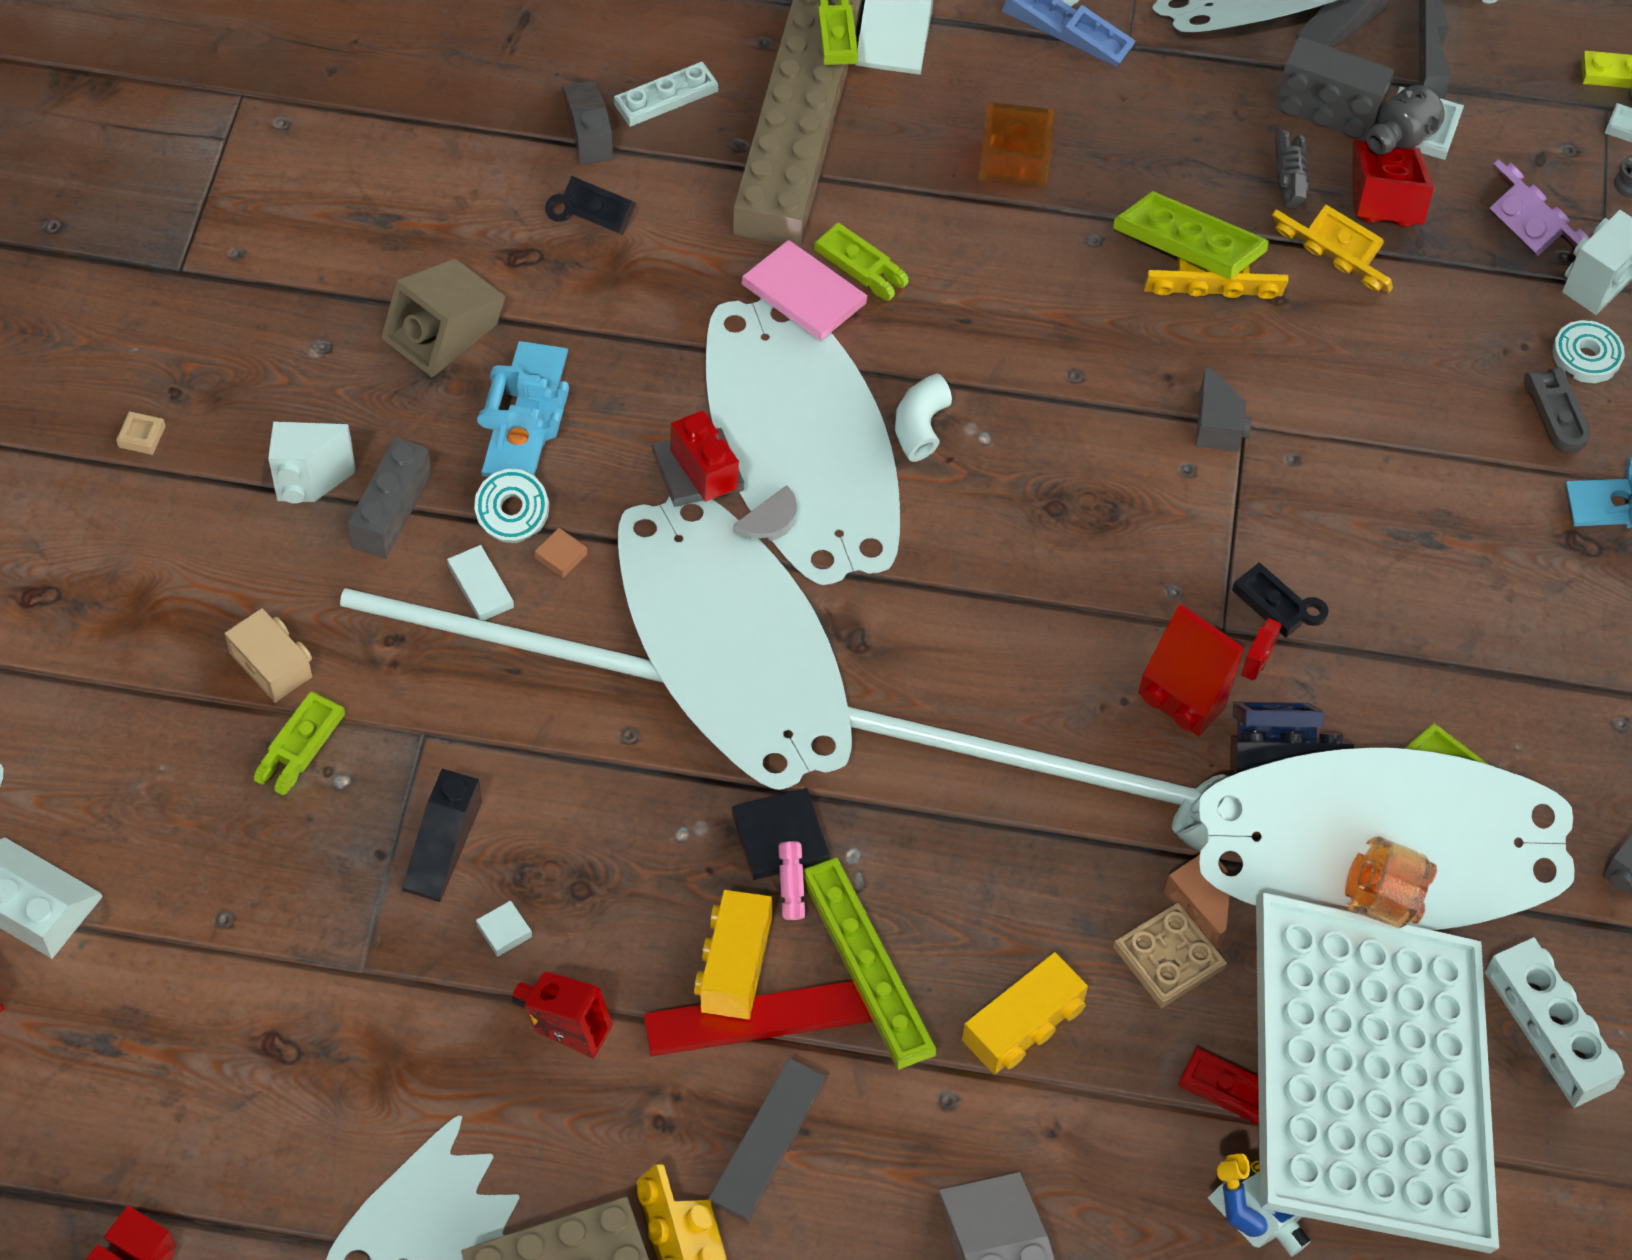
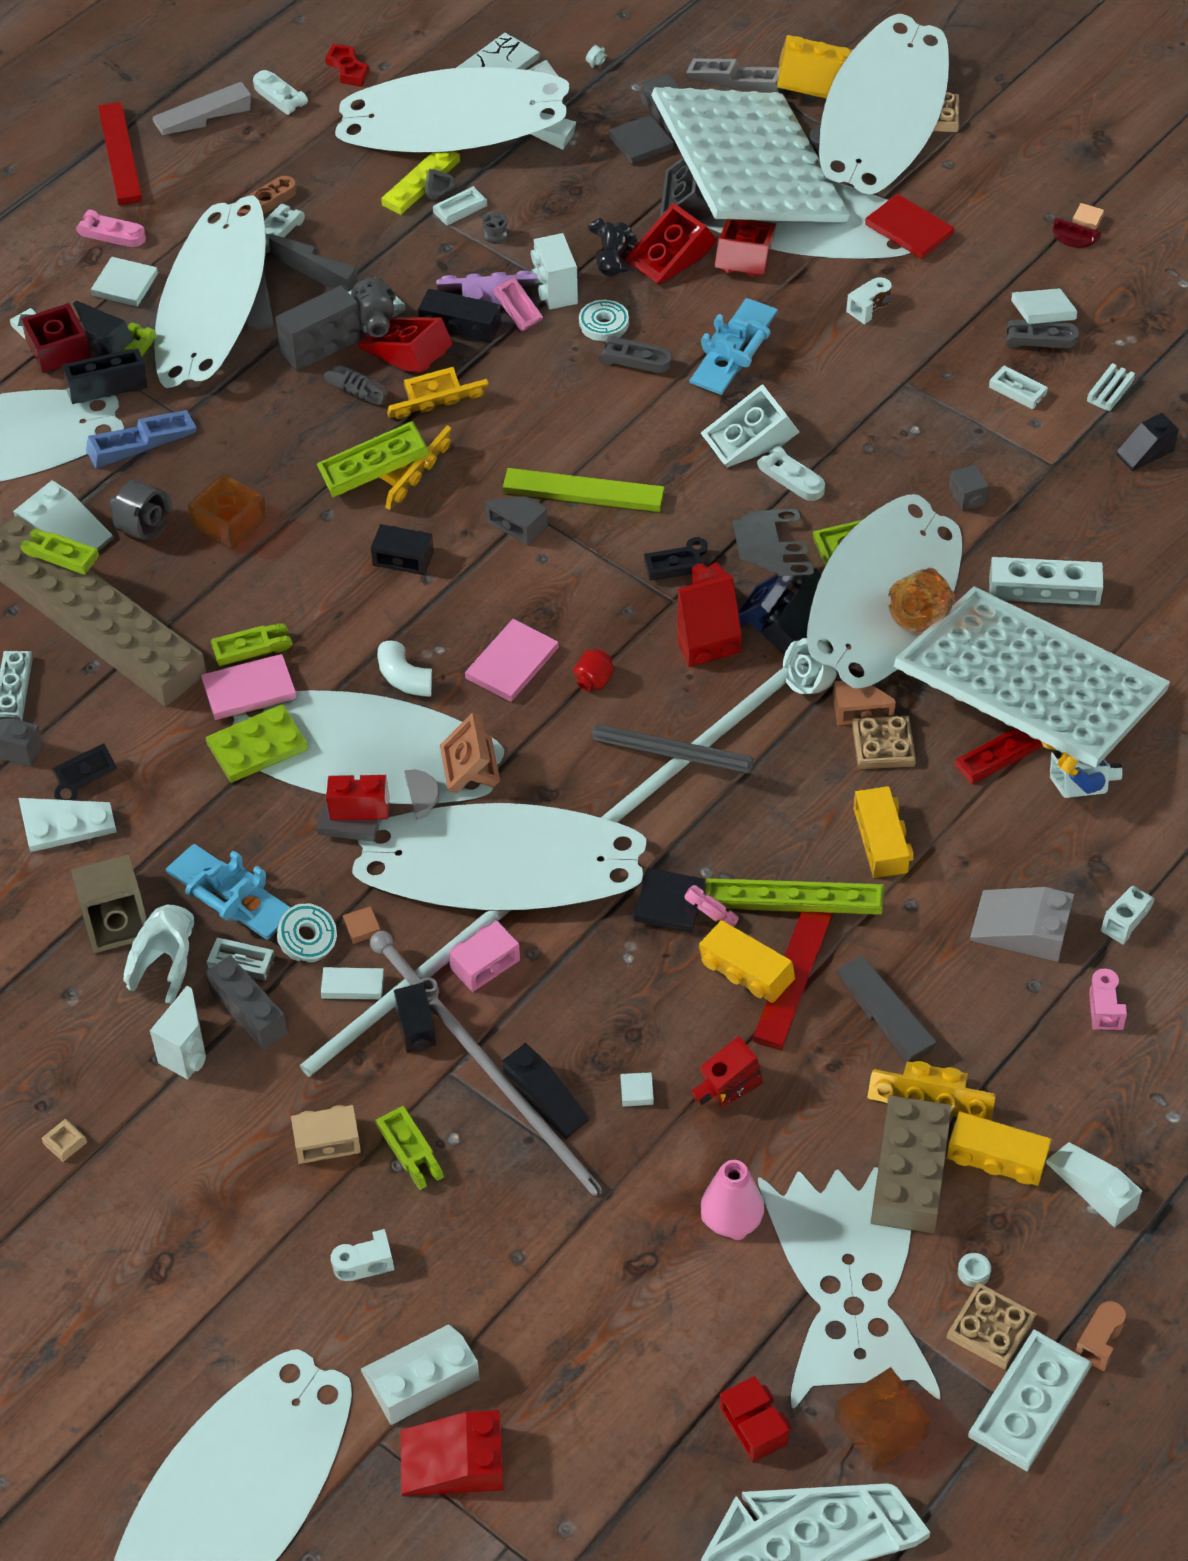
camera: 55 degrees left, 5 degrees down
none -> light aqua wing [19,798,117,852]
none -> dark grey brick [109,479,172,541]
none -> light aqua hair [123,904,194,1004]
none -> lime plate [206,704,308,783]
none -> light aqua tile [207,937,275,981]
none -> light aqua leg [331,1229,395,1281]
none -> light grey bar [370,931,602,1196]
none -> black brick [371,524,434,575]
none -> black slope [394,982,436,1053]
none -> black brick [418,288,501,343]
none -> nougat bracket [440,713,500,793]
none -> bright pink brick [449,921,520,992]
none -> bright pink tile [465,619,559,702]
none -> bright pink tile [493,277,543,332]
none -> lime tile [503,468,664,512]
none -> red head [573,648,614,692]
none -> dark grey axle [592,724,754,773]
none -> light aqua slope [701,384,799,468]
none -> bright pink cone [701,1160,764,1240]
none -> dark grey piece [732,509,814,576]
none -> light aqua plate [757,446,825,501]

